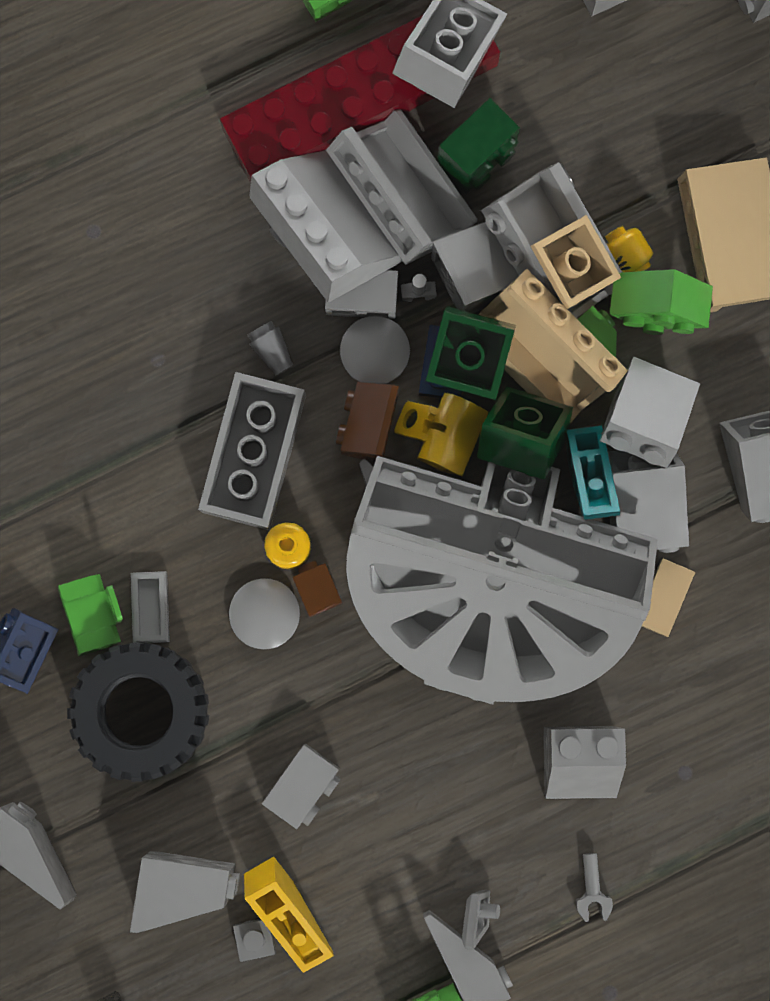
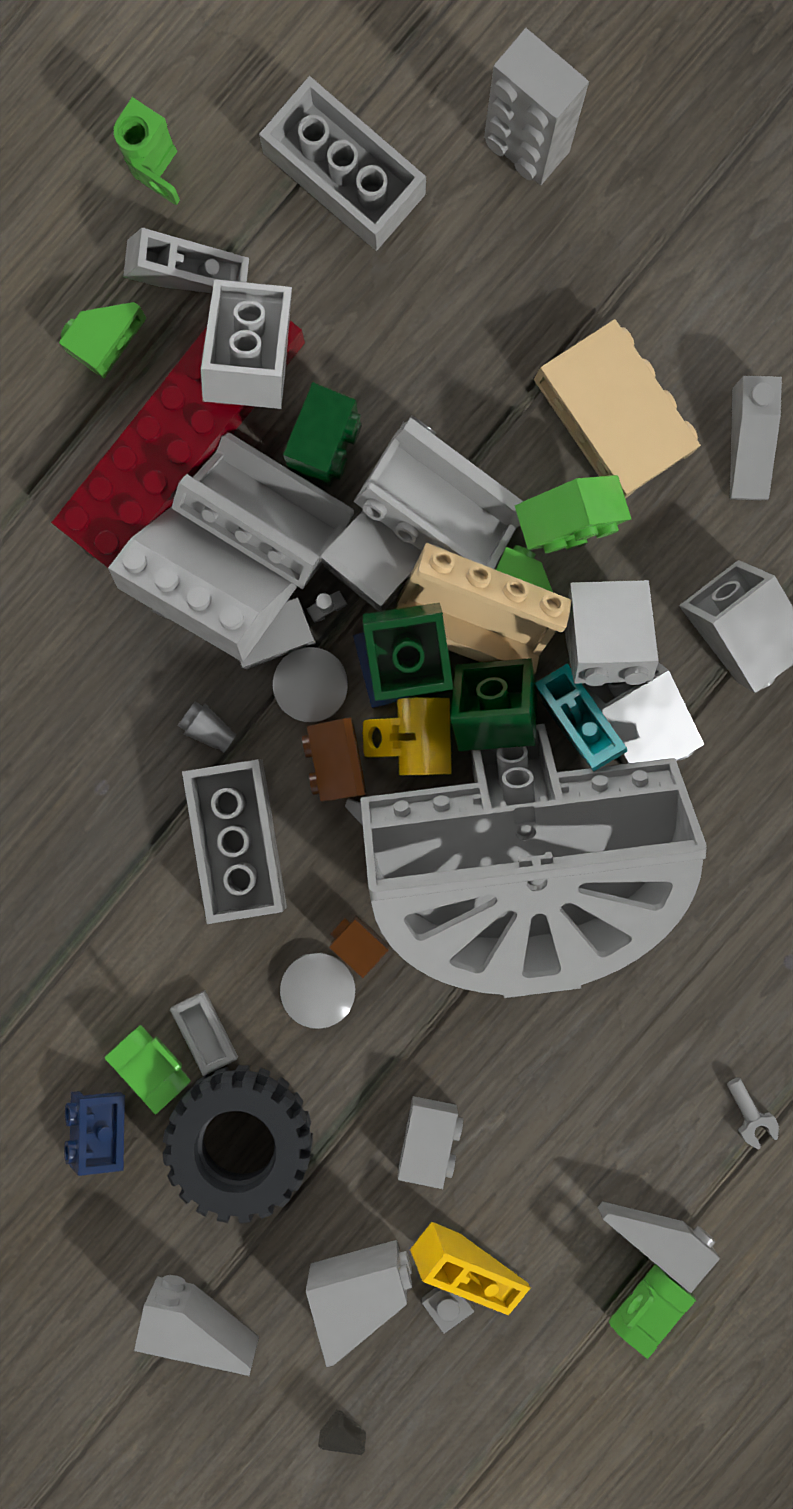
camera: 25 degrees left, 5 degrees up
yellow head [264,522,311,570] -> none
light grey piece [462,890,500,950] -> none
tan slope [530,215,621,309] -> none
light grey slope [544,726,626,799] -> none
yellow head [605,225,653,272] -> none
tan tile [642,558,695,637] -> none

